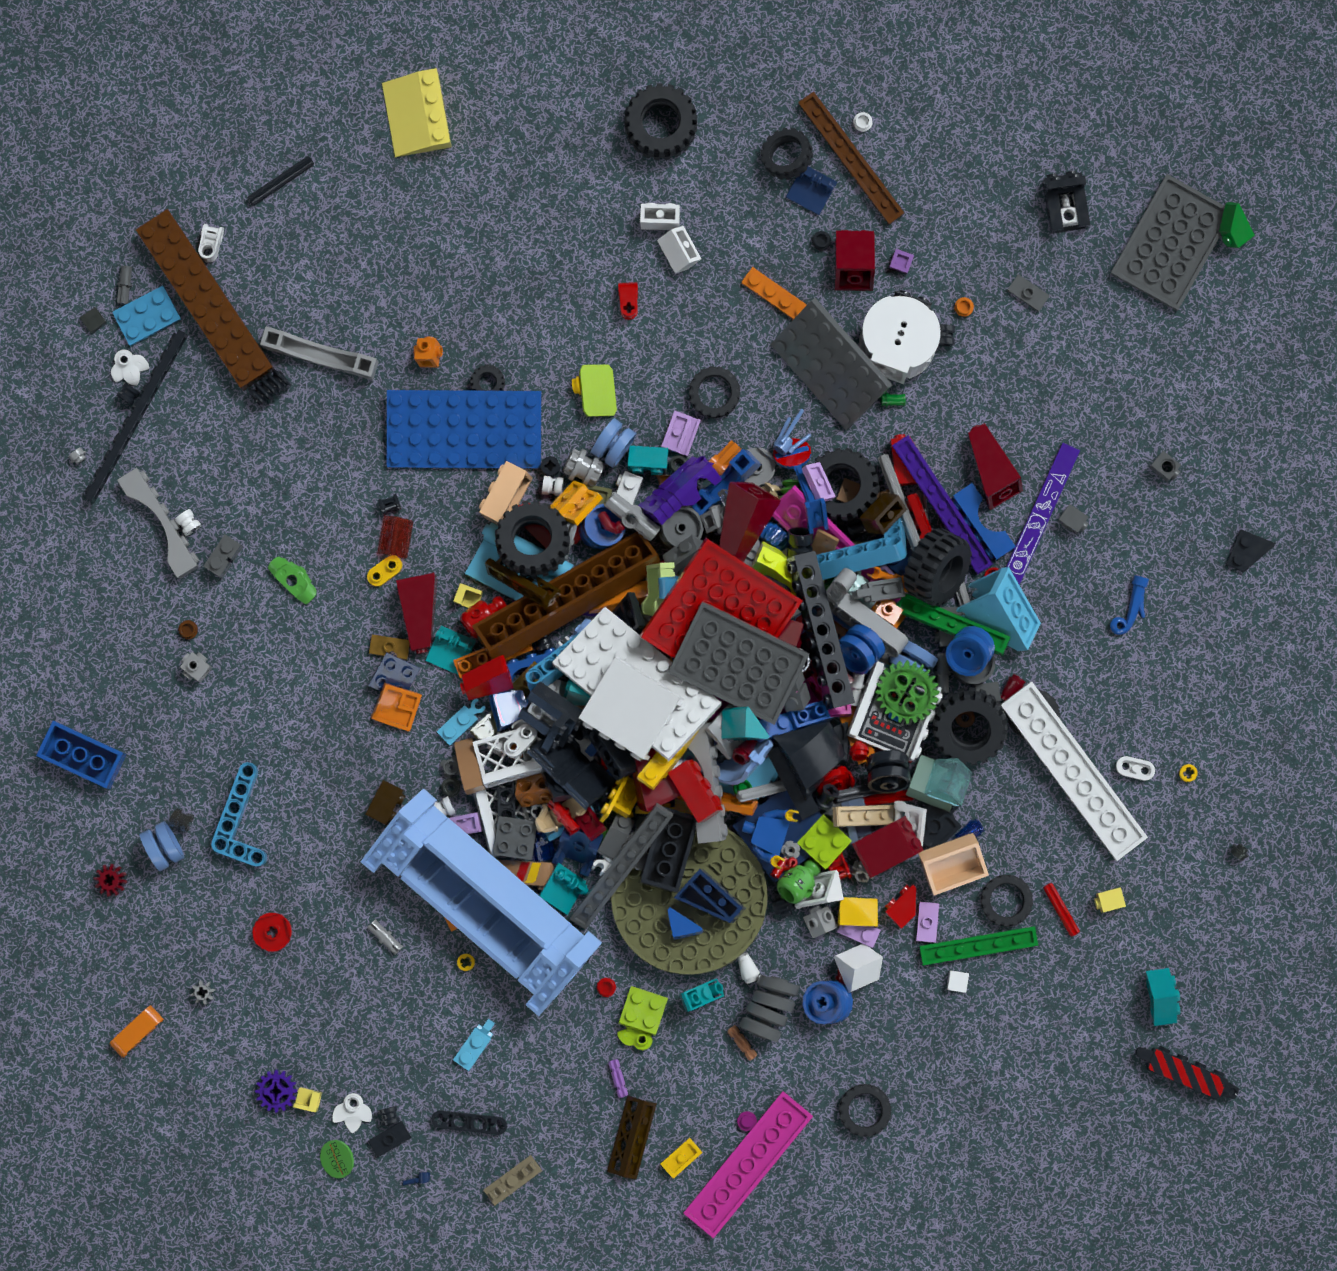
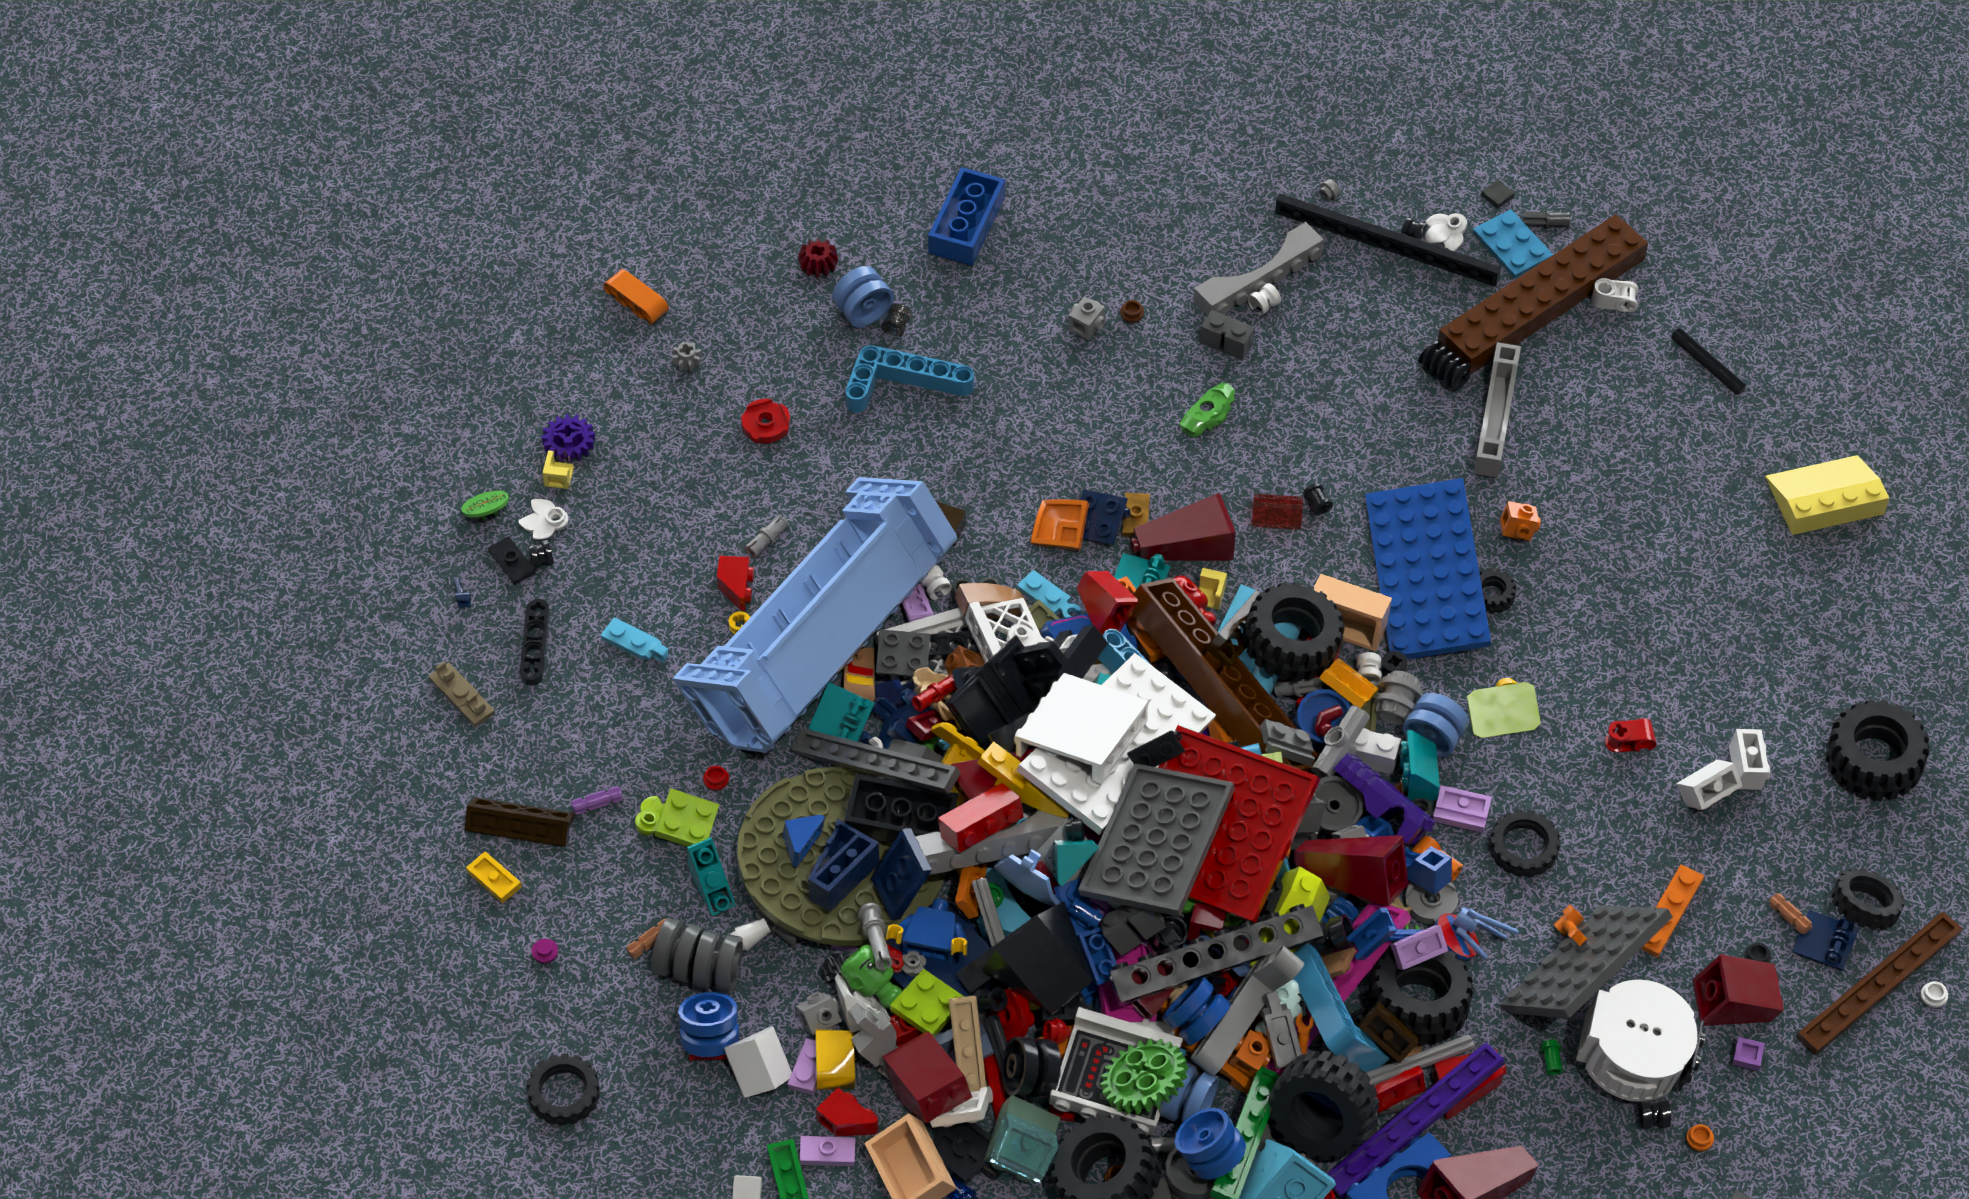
camera: 80 degrees right, 30 degrees down
yellow plate [367,556,403,587] -> none
dark pink plate [683,1091,813,1239] -> none
none -> red slope [717,556,754,611]
none -> light grey brick [850,1003,897,1067]
none -> light grey pin [858,903,892,970]
none -> dark blue plate [871,828,932,920]
none -> black plate [1066,817,1085,841]
none -> blue pin [1067,897,1103,928]
none -> black hinge [1127,730,1185,767]
none -> dark grey plate [1260,719,1315,766]
none -> orange brick [1553,904,1587,946]
none -> nougat axle [1769,893,1812,934]

